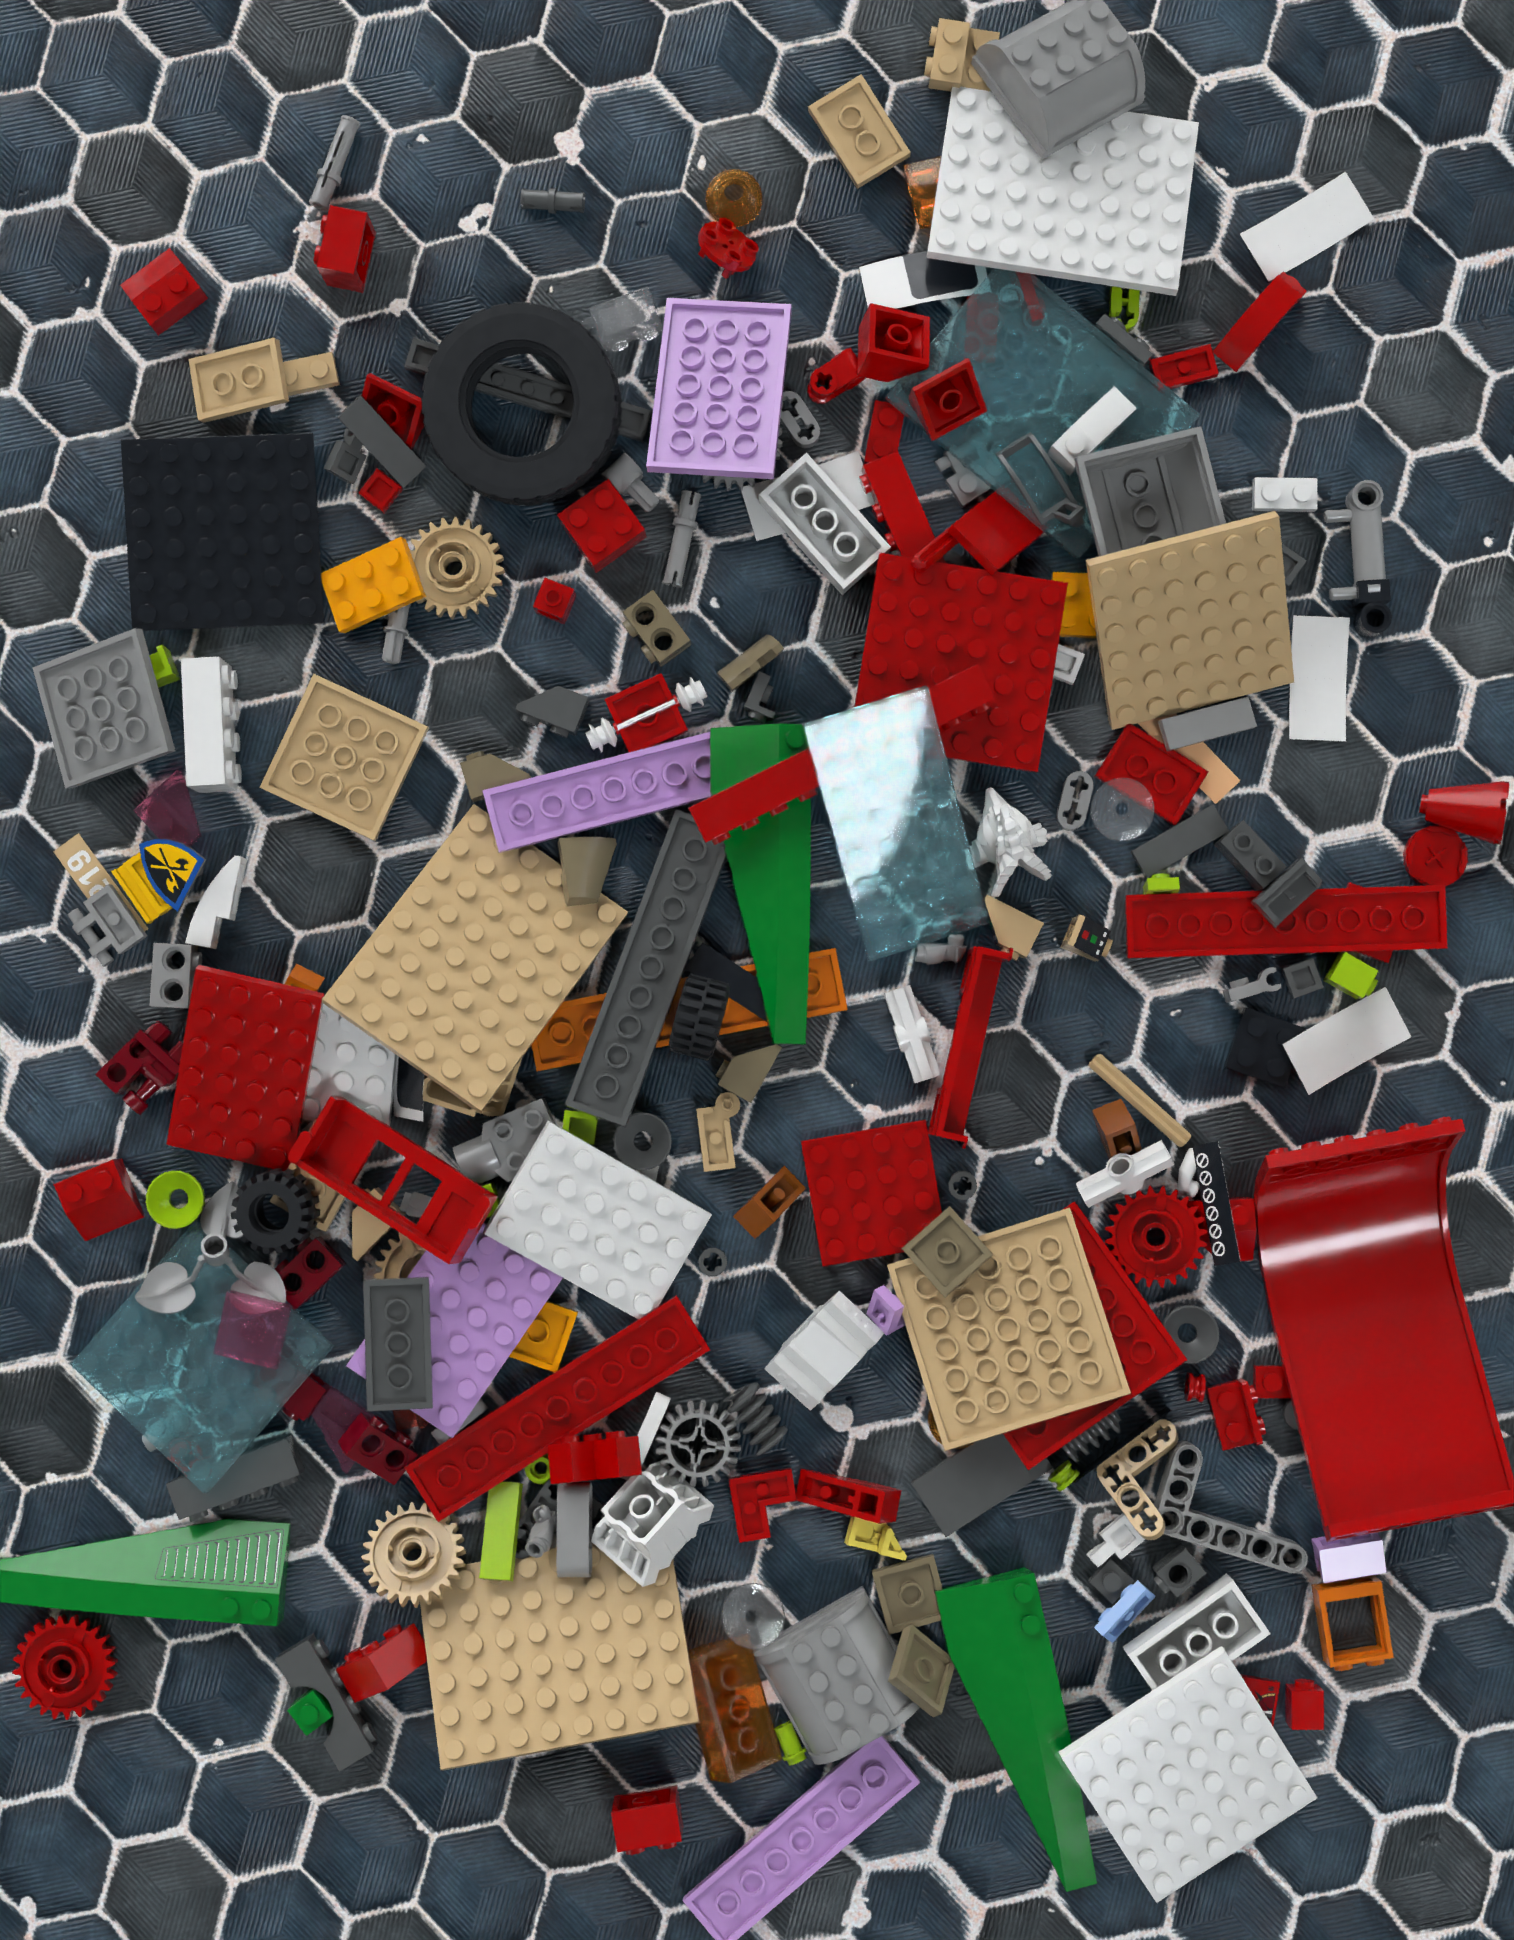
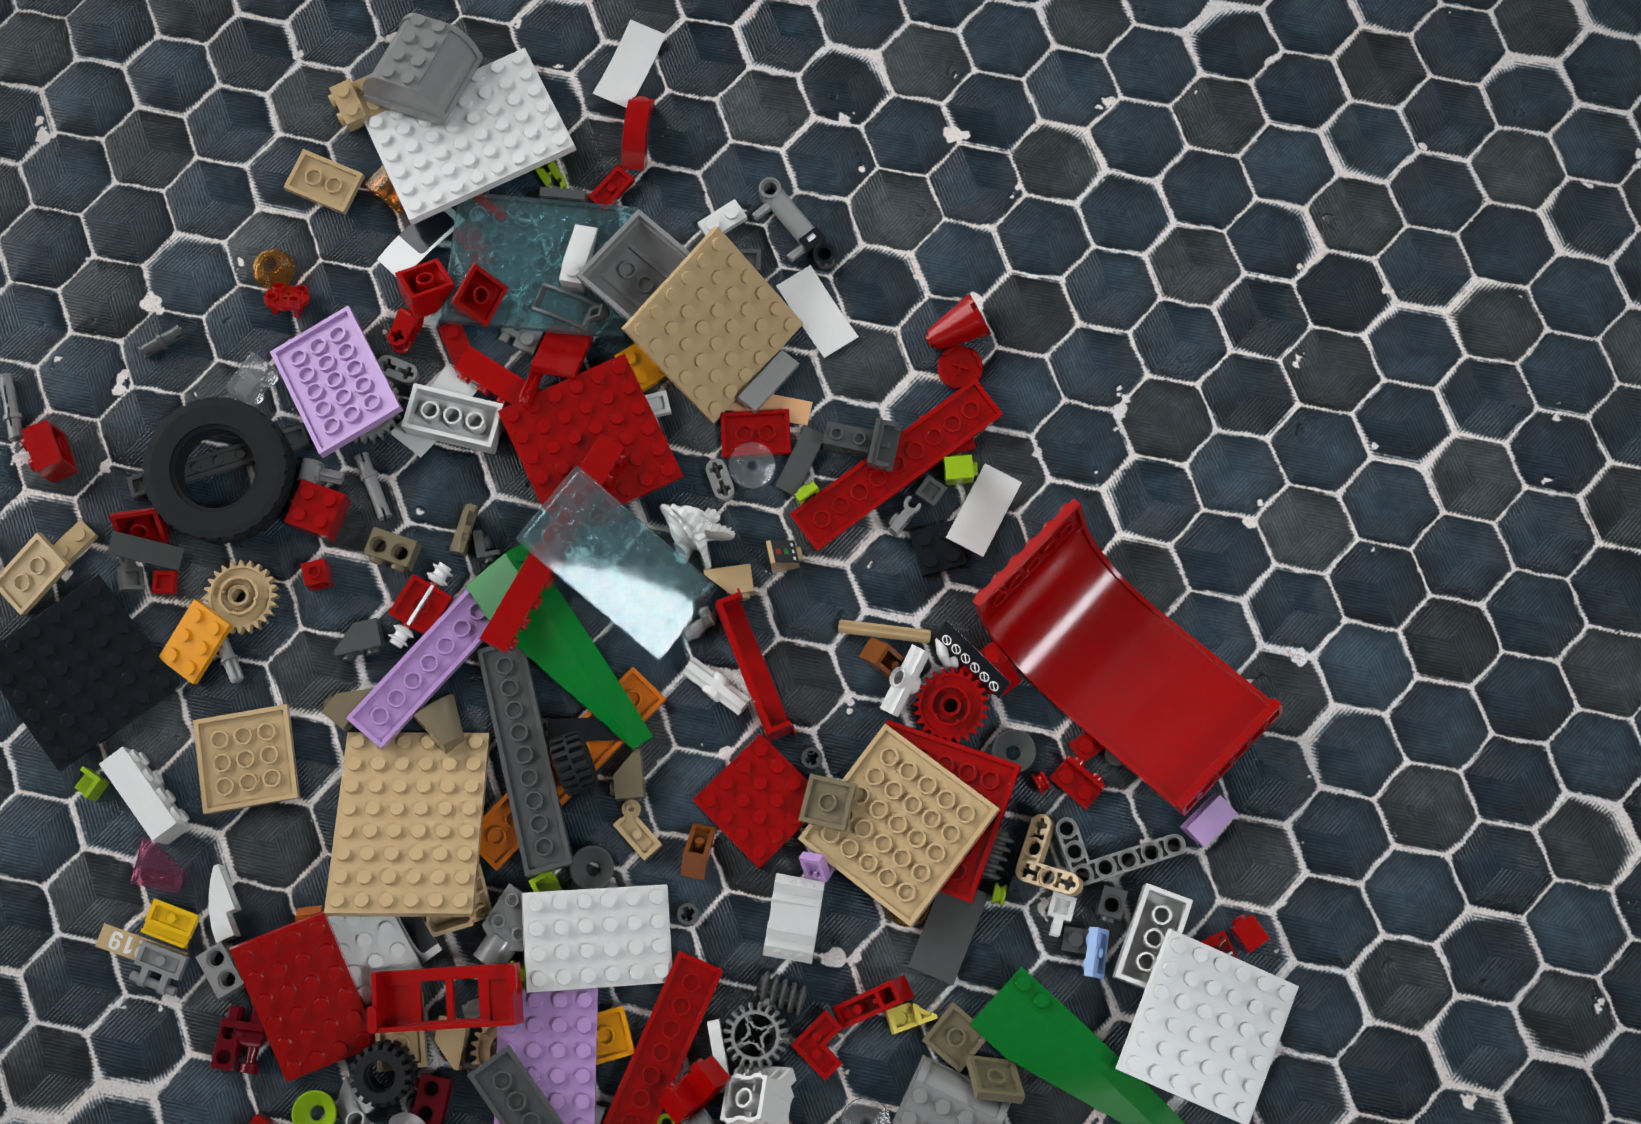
camera: 30 degrees left, 10 degrees down
light grey plate [33,628,175,788] -> none
shield [139,839,206,912] -> none
orange window [1311,1575,1394,1671] -> none

